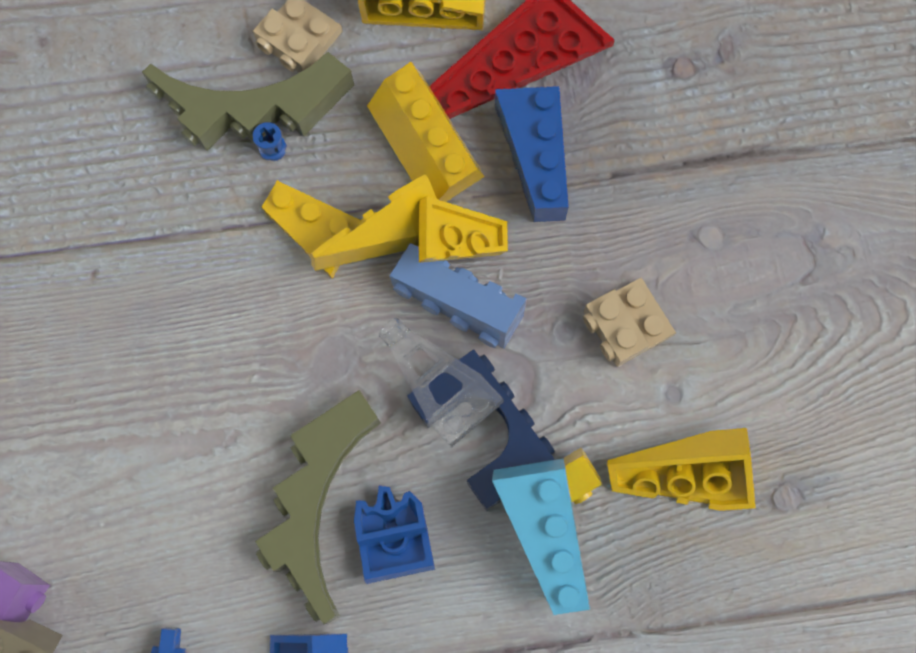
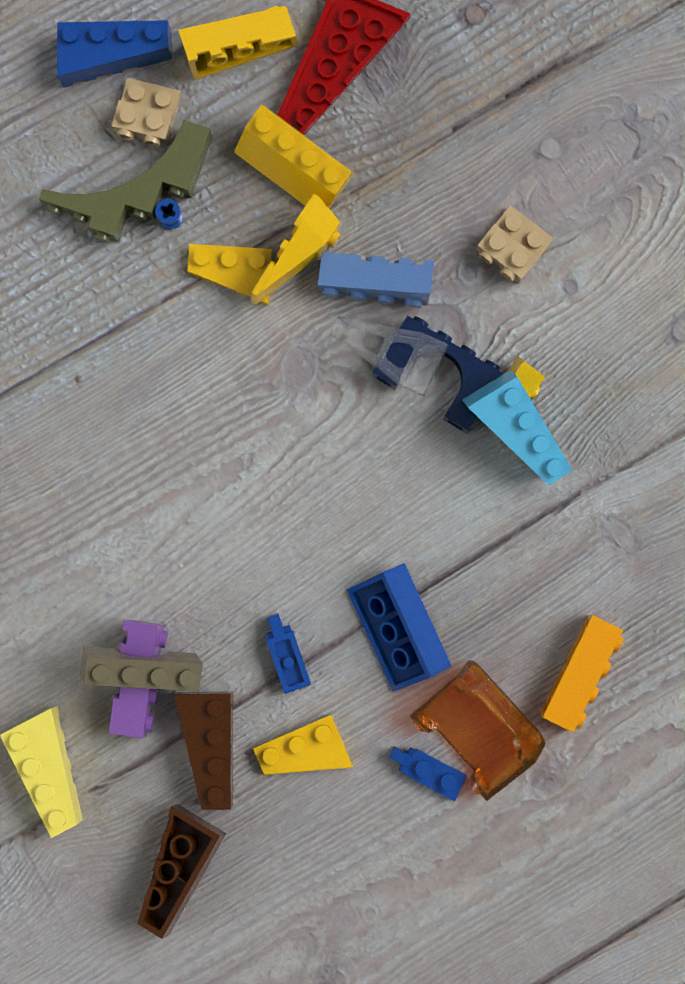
camera: 25 degrees left, 10 degrees up
olive arch [255,390,381,625] -> none
blue plate [354,485,435,584] -> none
yellow wing [419,196,508,263] -> none
blue wedge [495,86,569,222] -> none
yellow wedge [607,428,756,511] -> none

